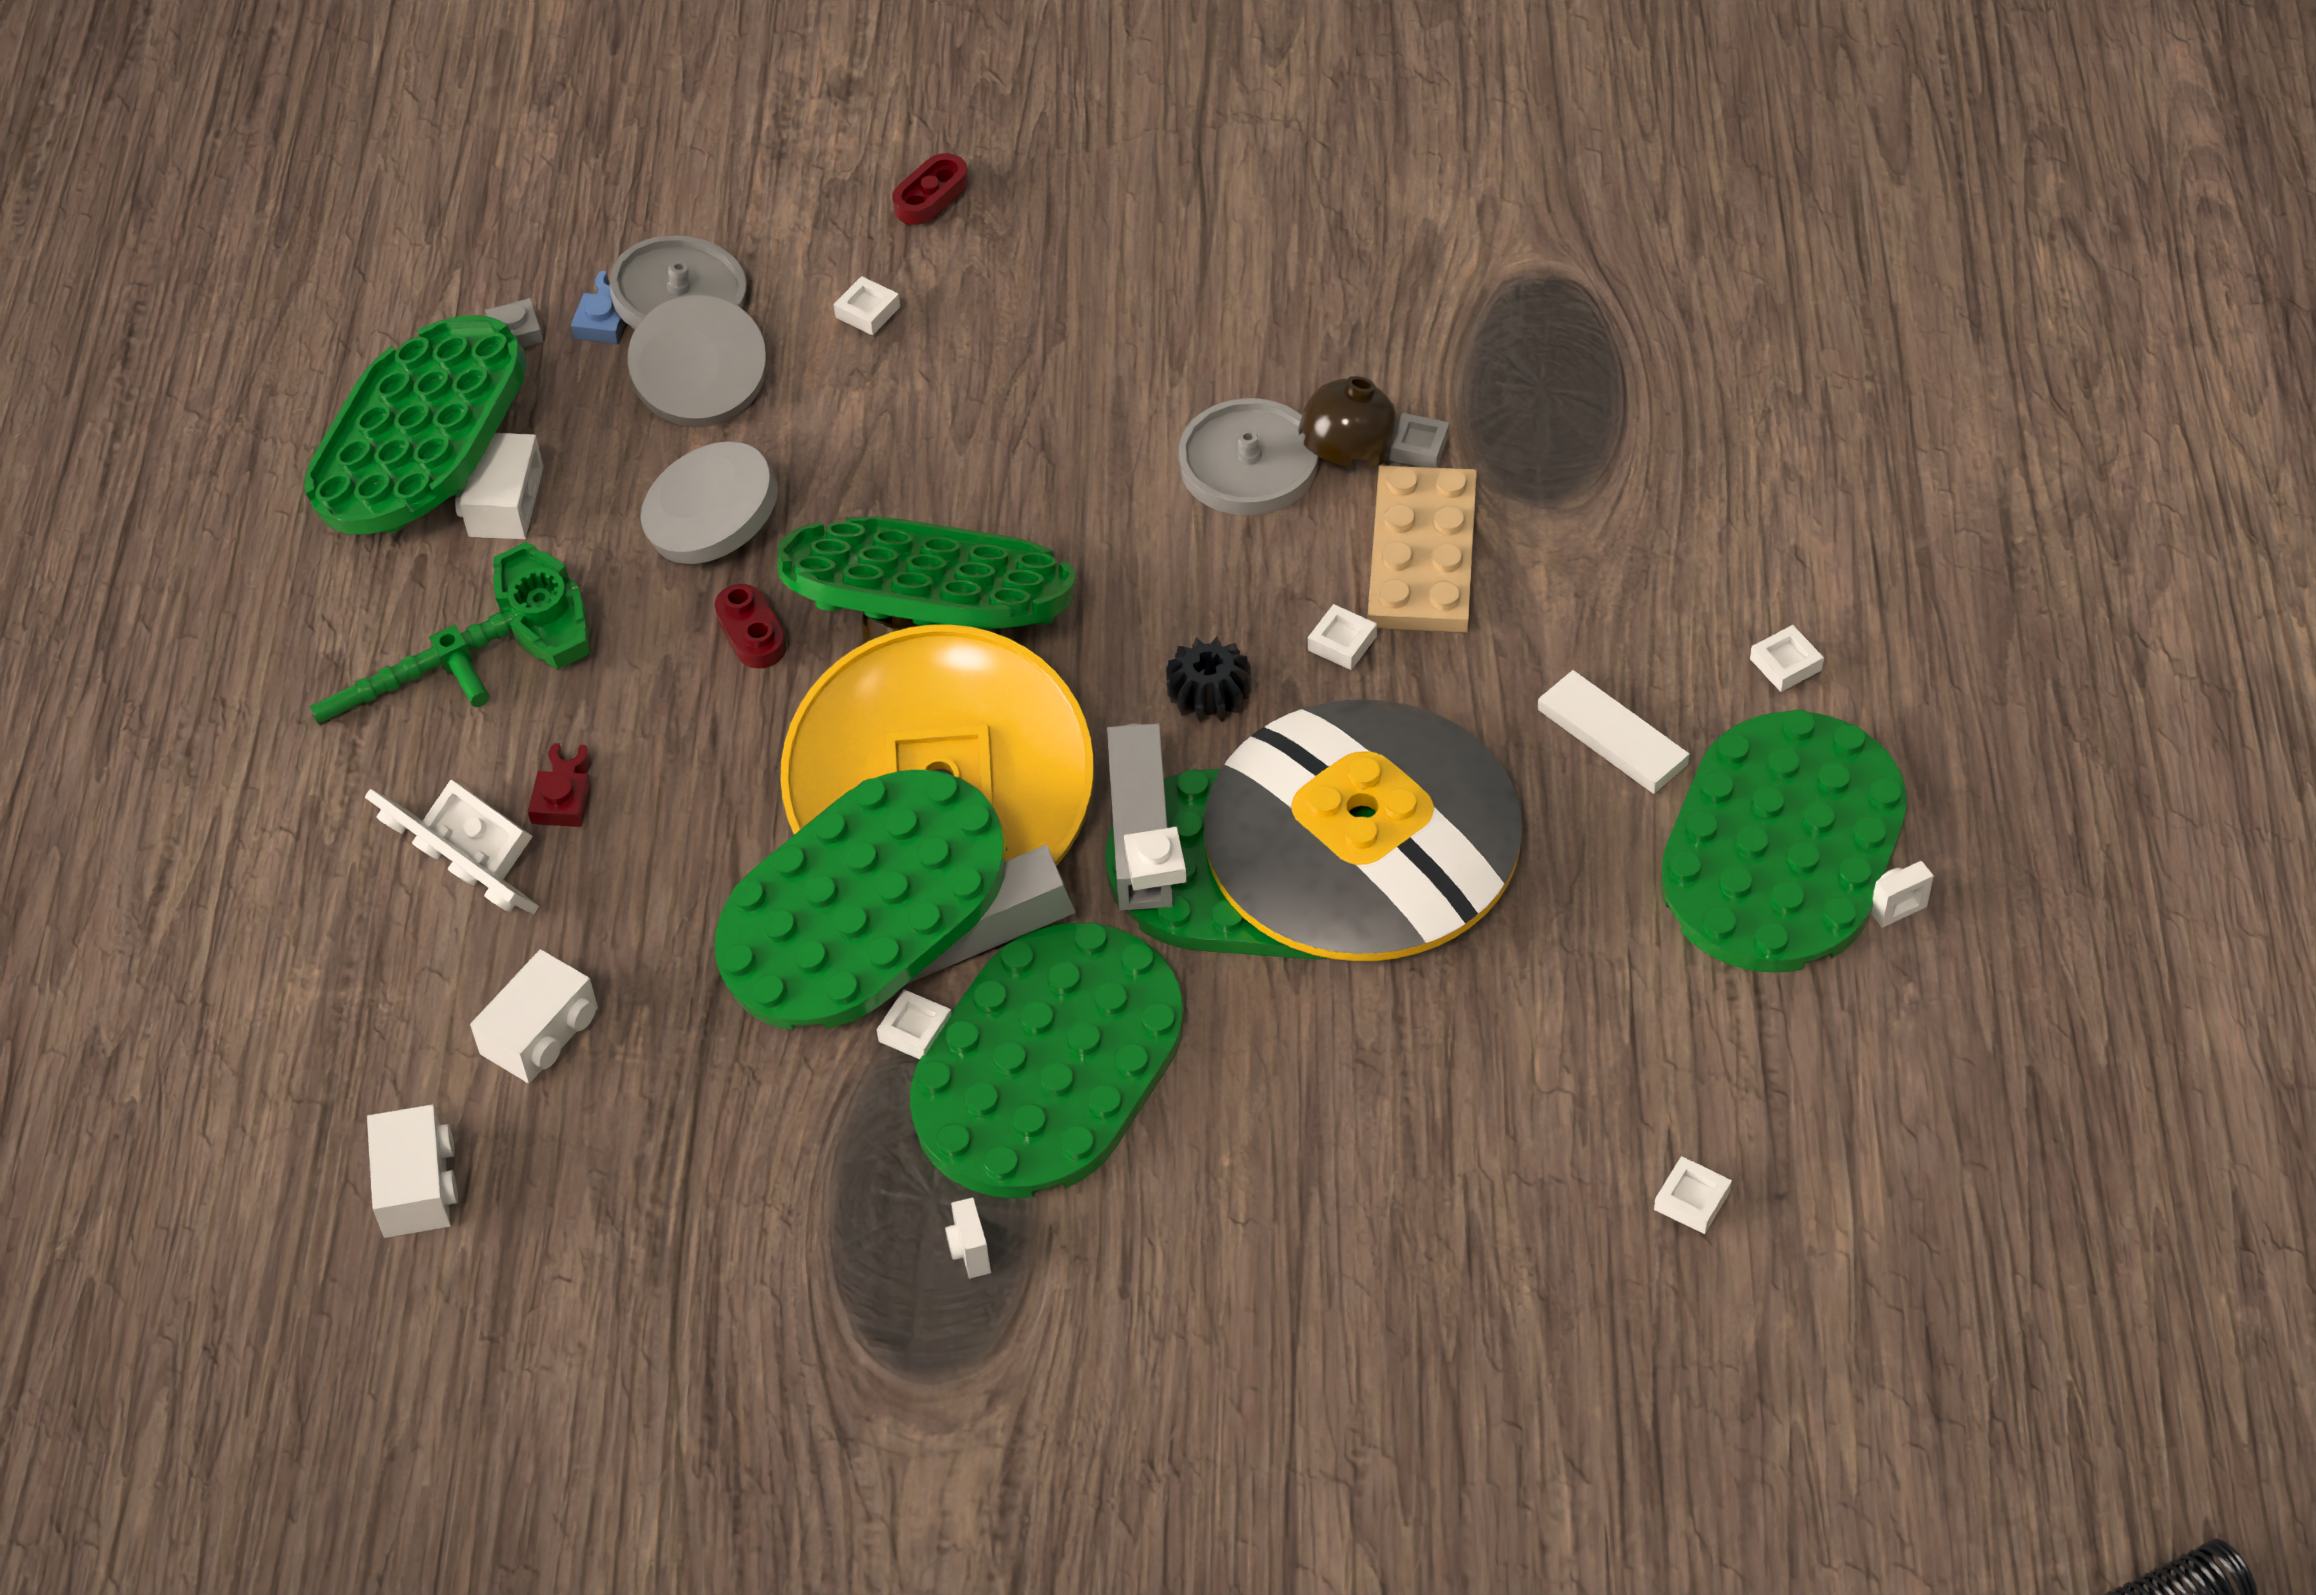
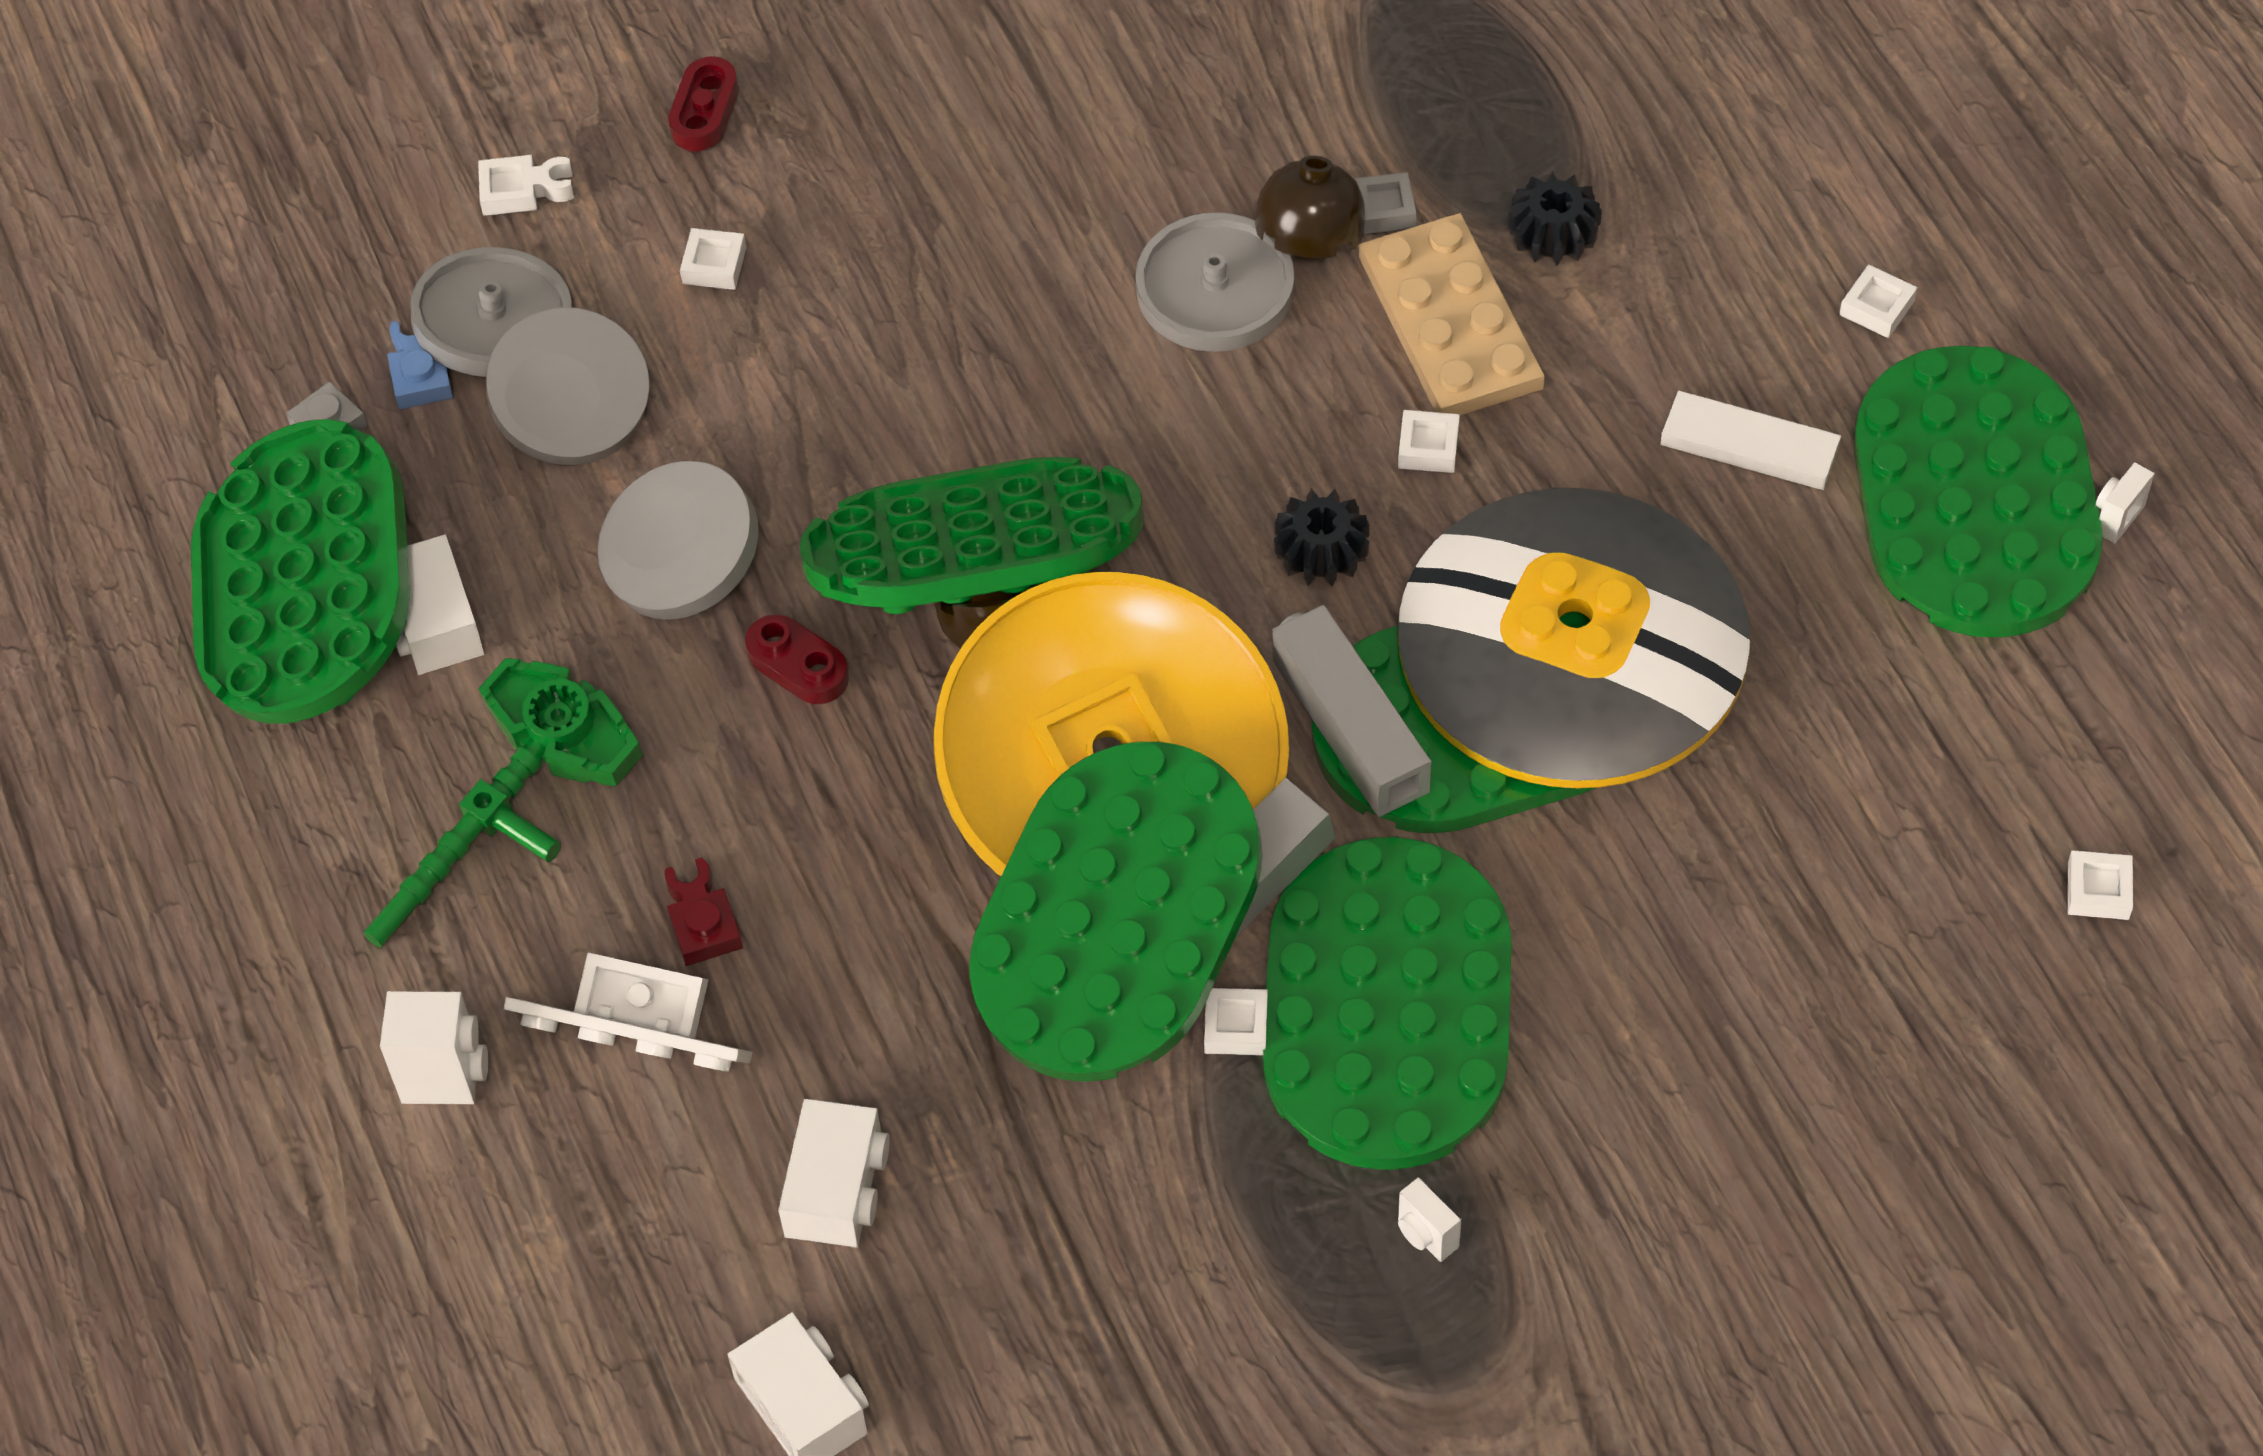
camera: 25 degrees left, 5 degrees up
white plate [1124,827,1187,891] -> none
none -> white brick [380,991,488,1104]
none -> white plate [478,155,574,216]
none -> black gear [1508,171,1602,266]

